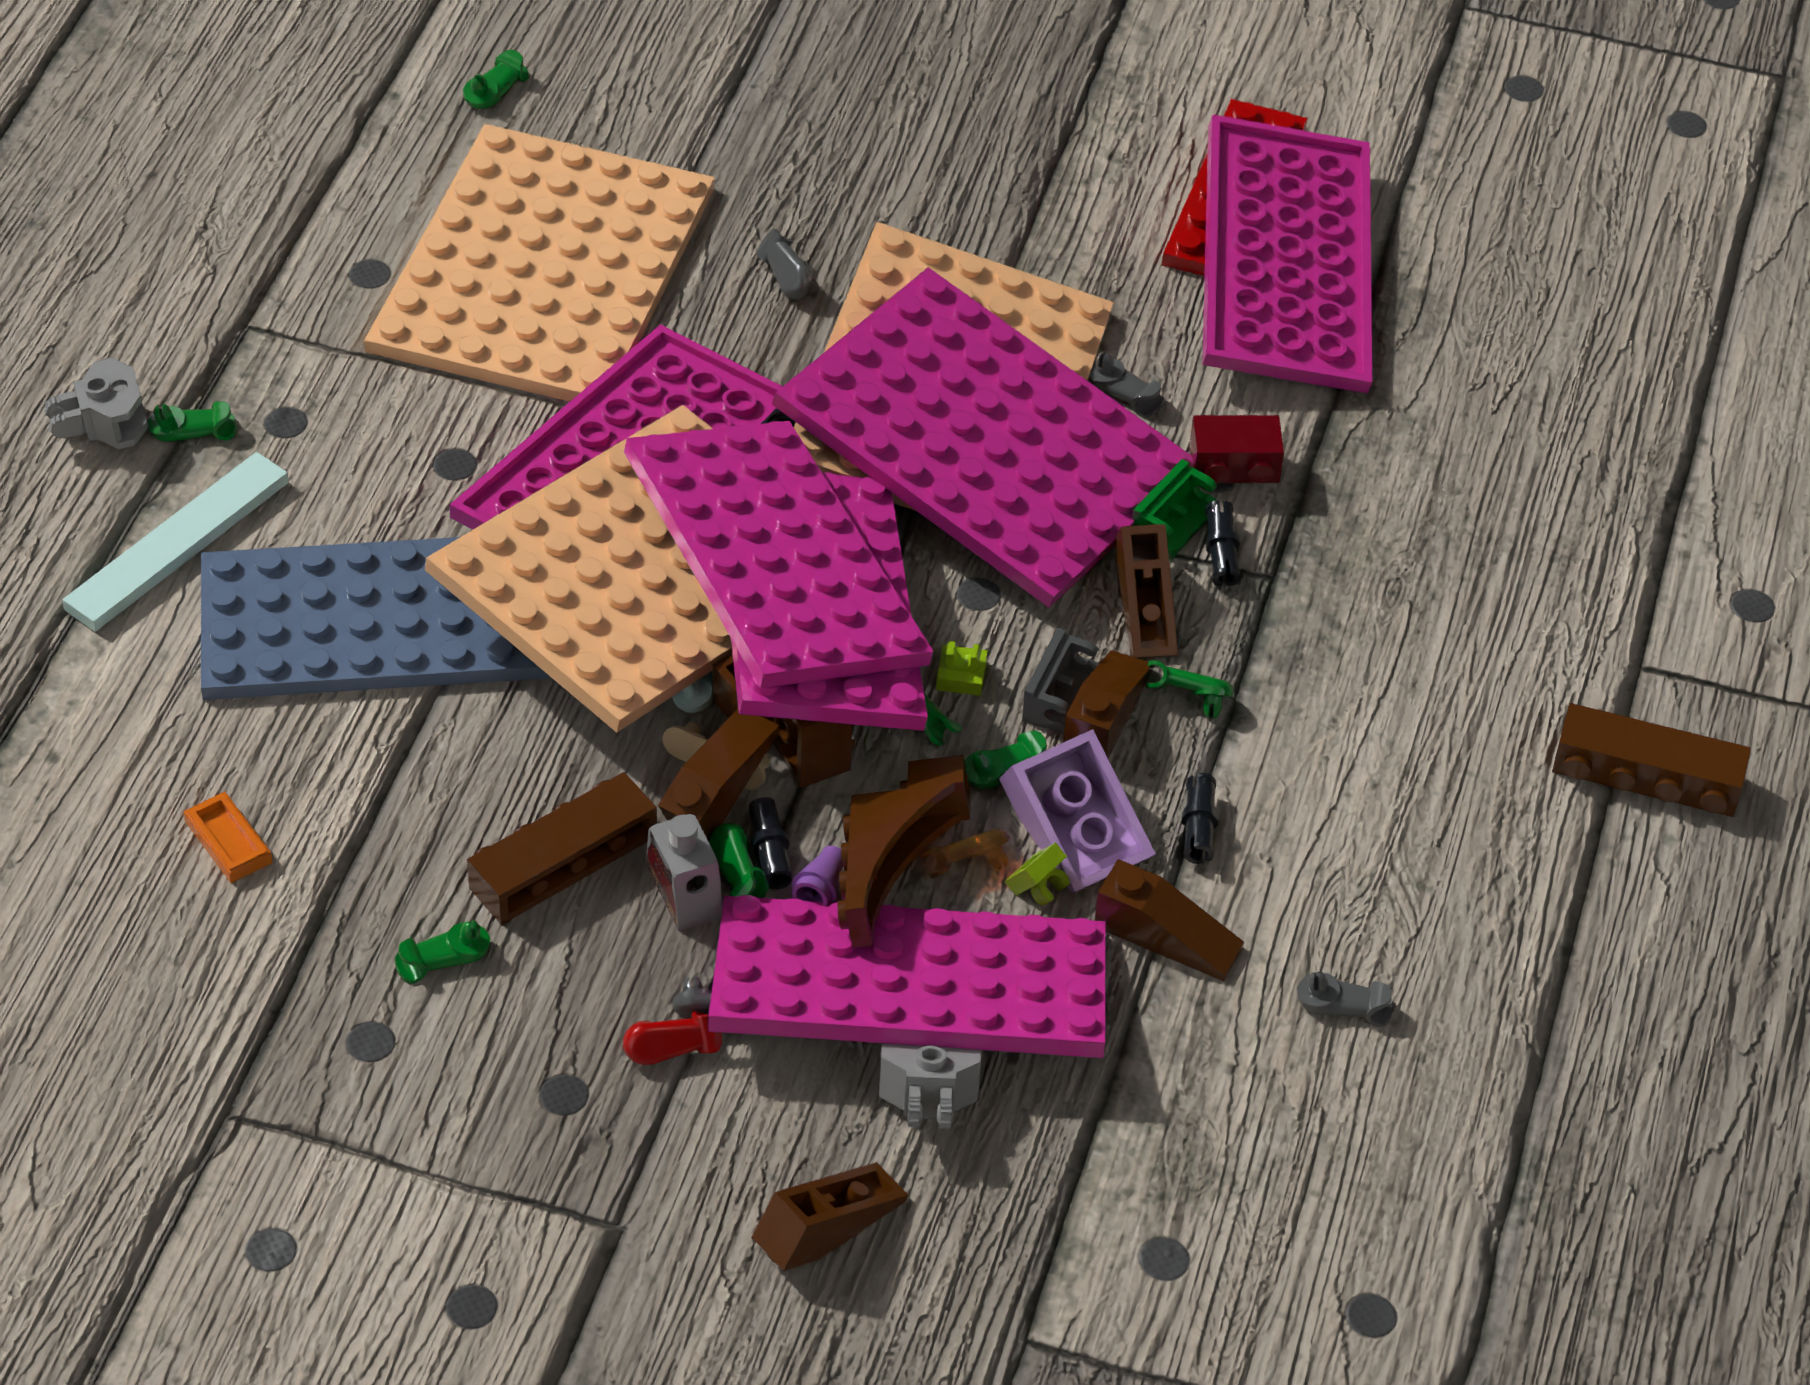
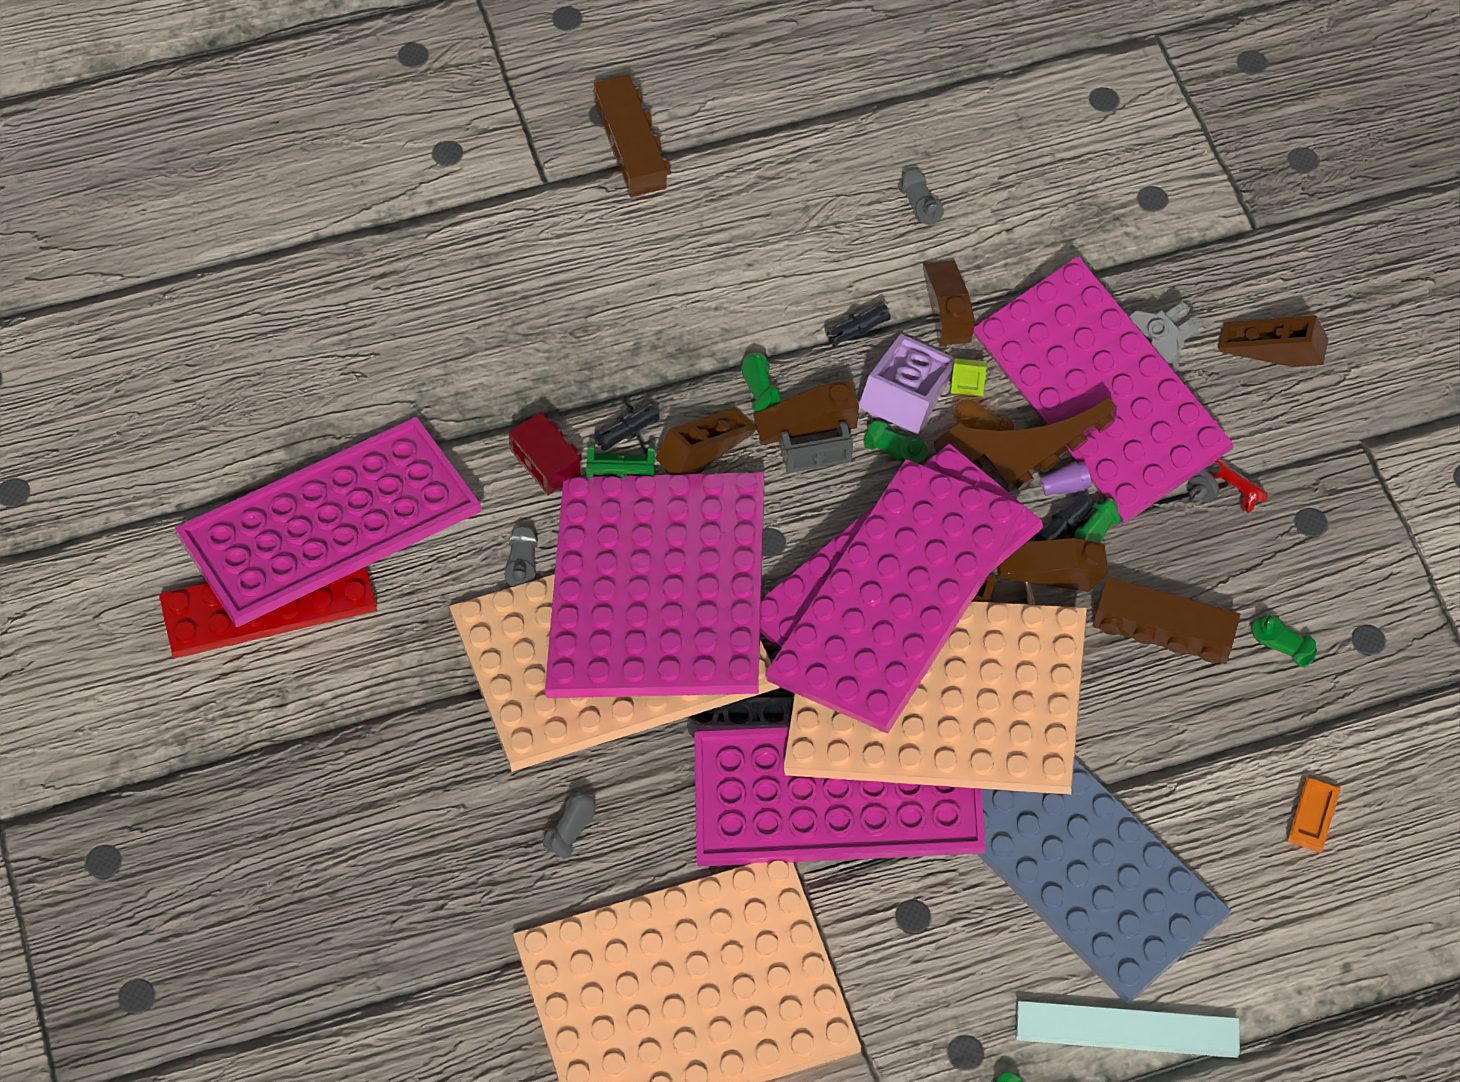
camera: 125 degrees left, 10 degrees up
light grey torso [646,814,722,931] -> none
lime tile [936,641,988,696] -> none

